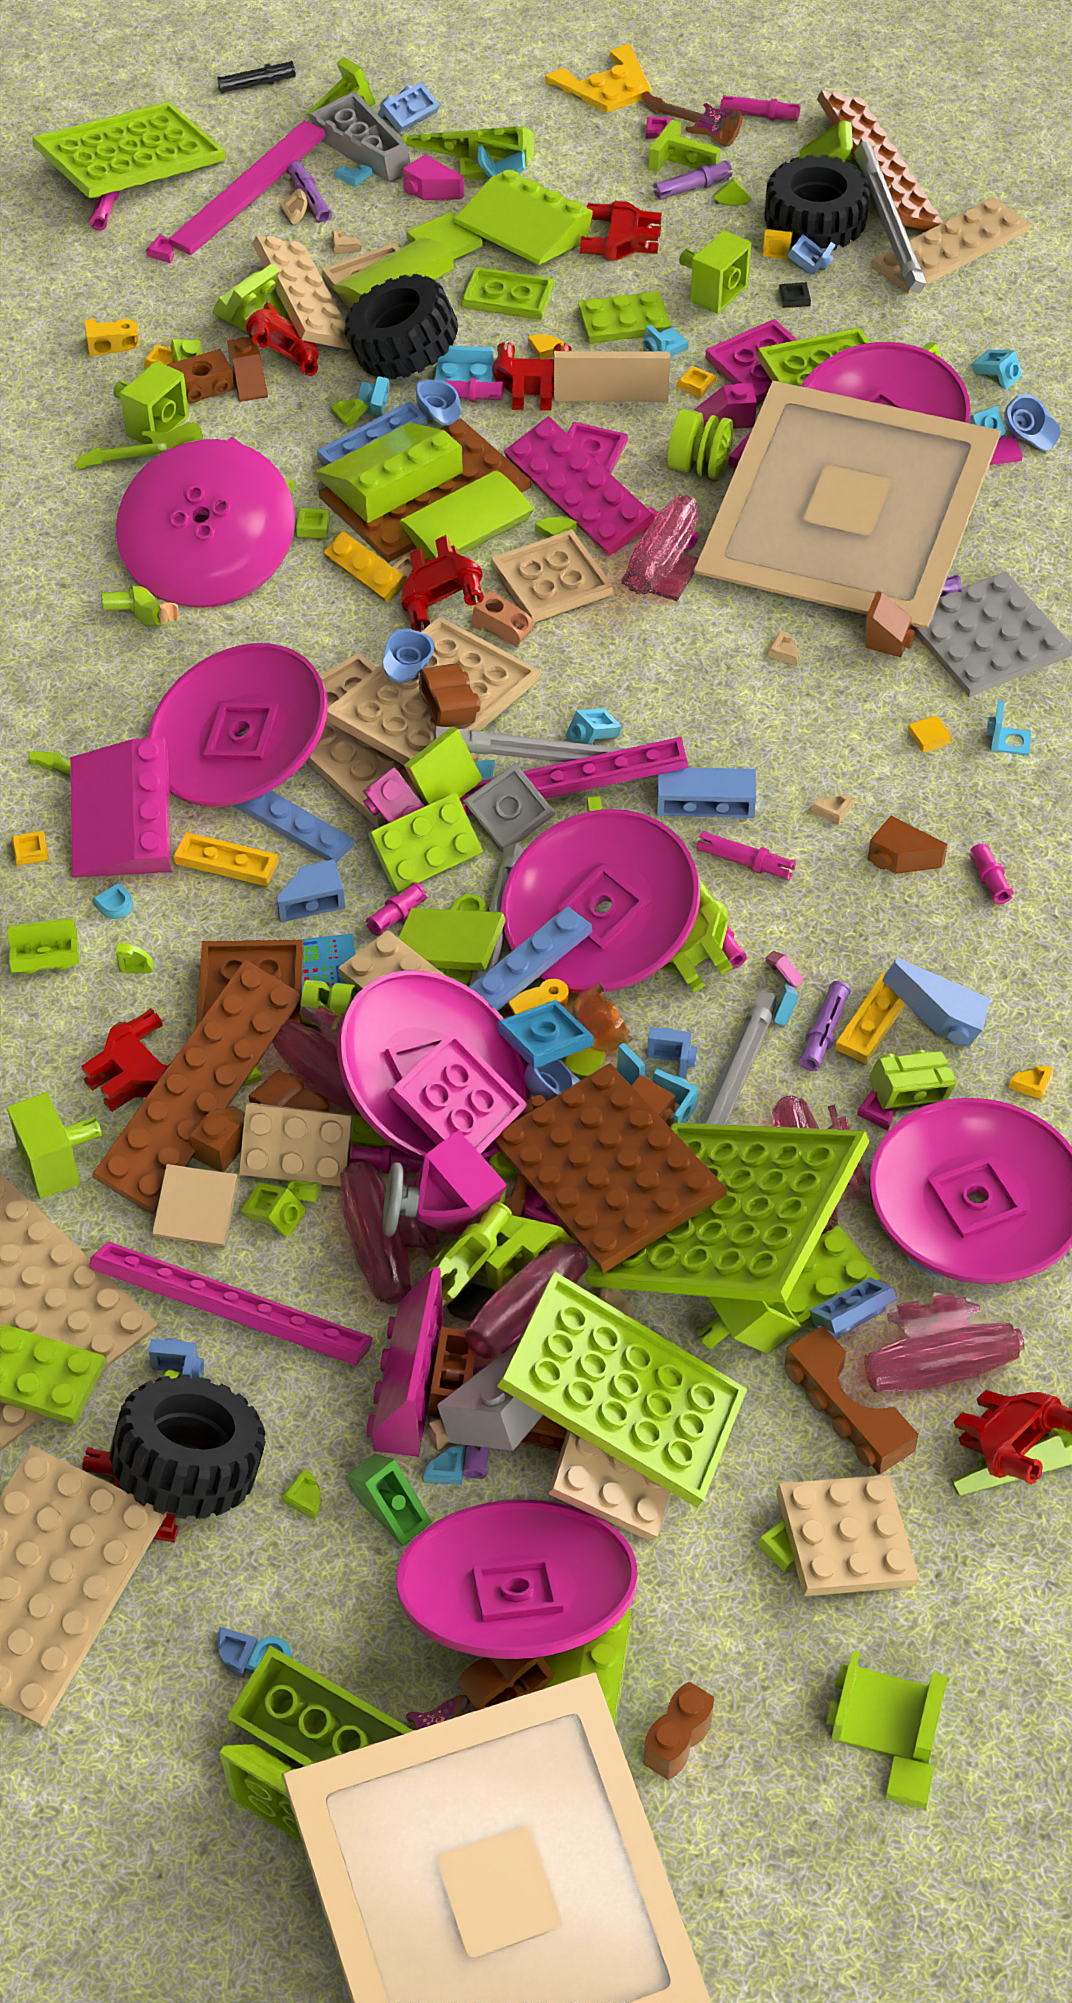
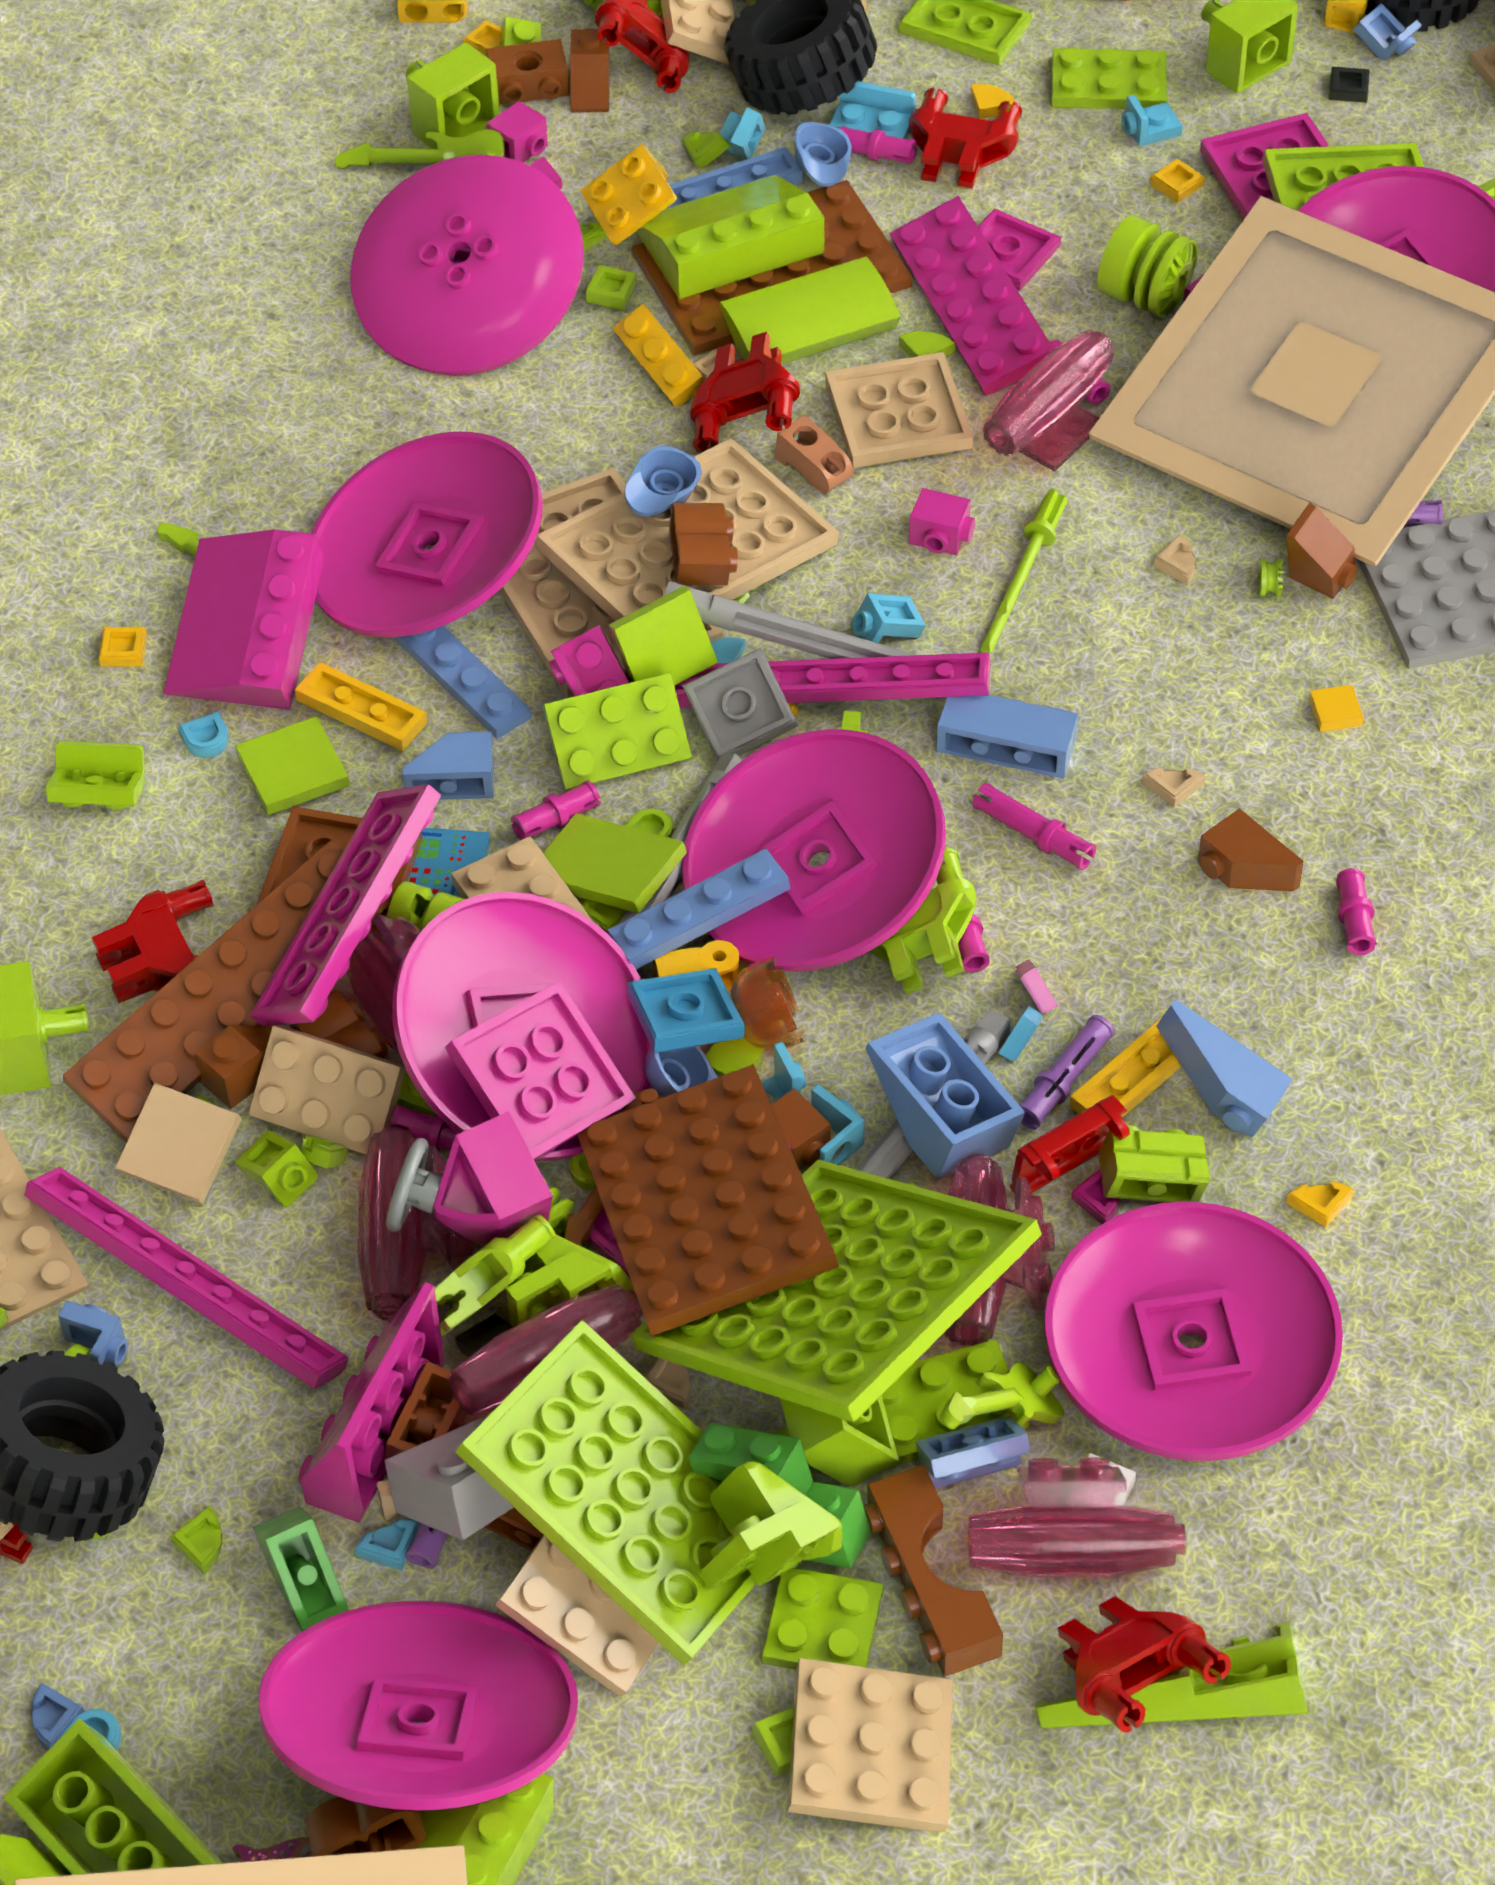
camera: 15 degrees right, 0 degrees up
lime arm [101,585,179,626] -> none
lime tile [116,942,154,973] -> none
tan tile [554,351,670,402] -> none
medium blue bracket [647,1027,697,1079] -> none
dark pink slope [694,383,757,429] -> none
medium azure bracket [986,700,1031,755] -> none
none -> lime tile [235,716,350,815]
none -> dark pink plate [250,784,441,1026]
none -> dark pink brick [486,101,548,163]
none -> yellow bracket [580,144,677,245]
none -> bright green arch [688,1422,871,1569]
none -> lime piece [699,1461,842,1590]
none -> lime plate [762,1567,884,1670]
none -> medium blue slope [866,1012,1025,1180]
none -> dark pink brick [909,488,976,555]
none -> lime piece [940,1362,1065,1430]
none -> lime piece [979,489,1068,654]
none -> red piece [1010,1095,1130,1200]
none -> lime bush [1257,558,1283,596]

